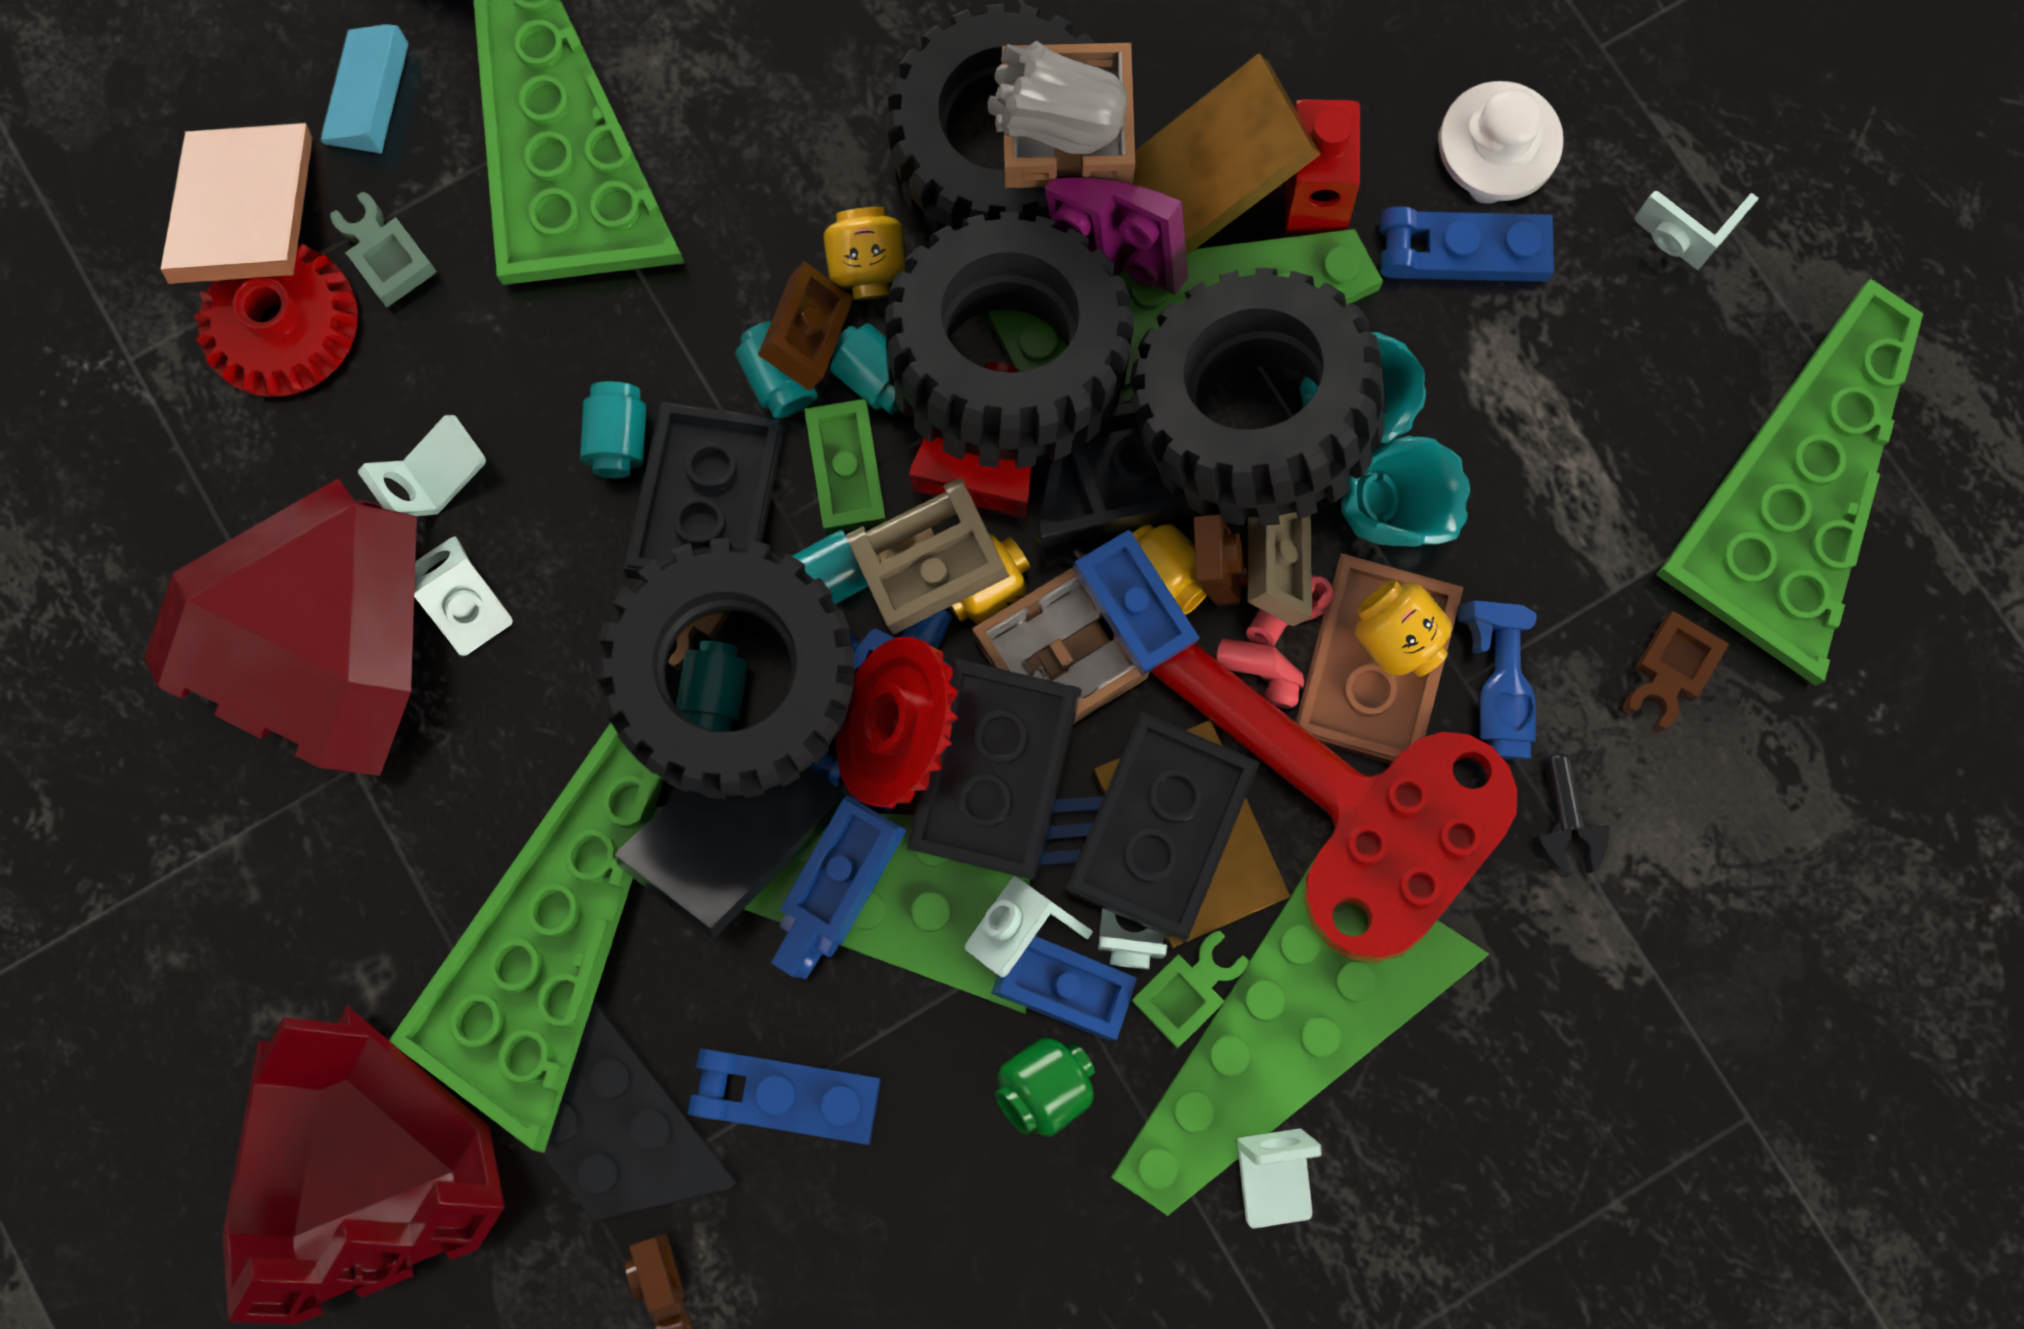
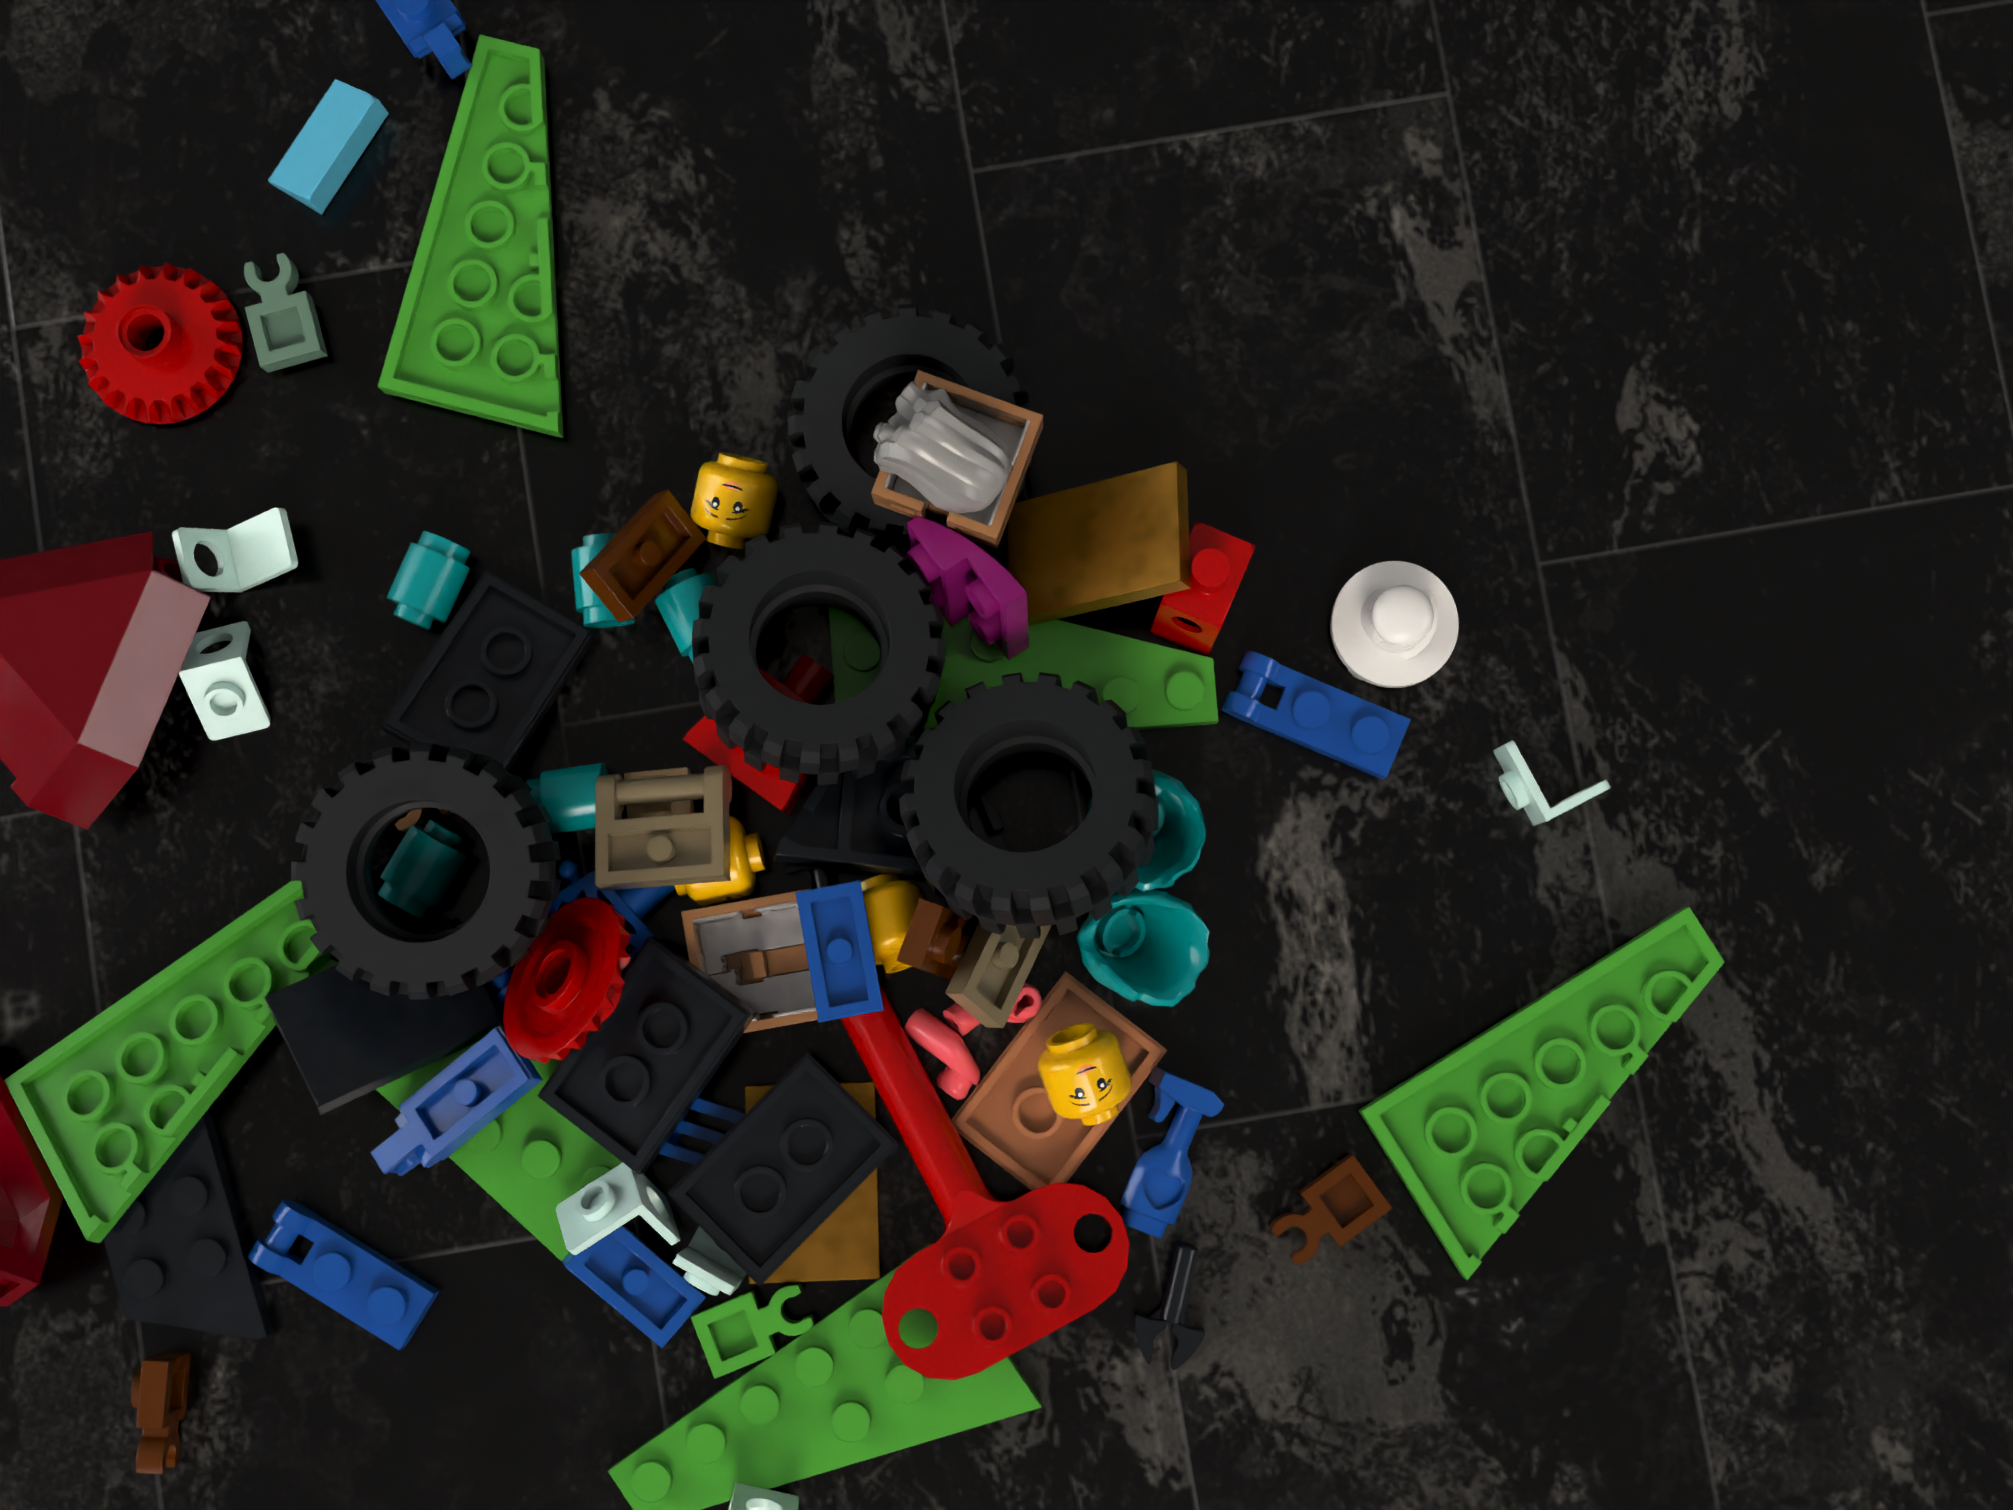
camera: 25 degrees right, 5 degrees up
tile [161,123,312,284] -> none
bright green plate [804,399,886,535] -> none
green head [995,1037,1095,1137] -> none

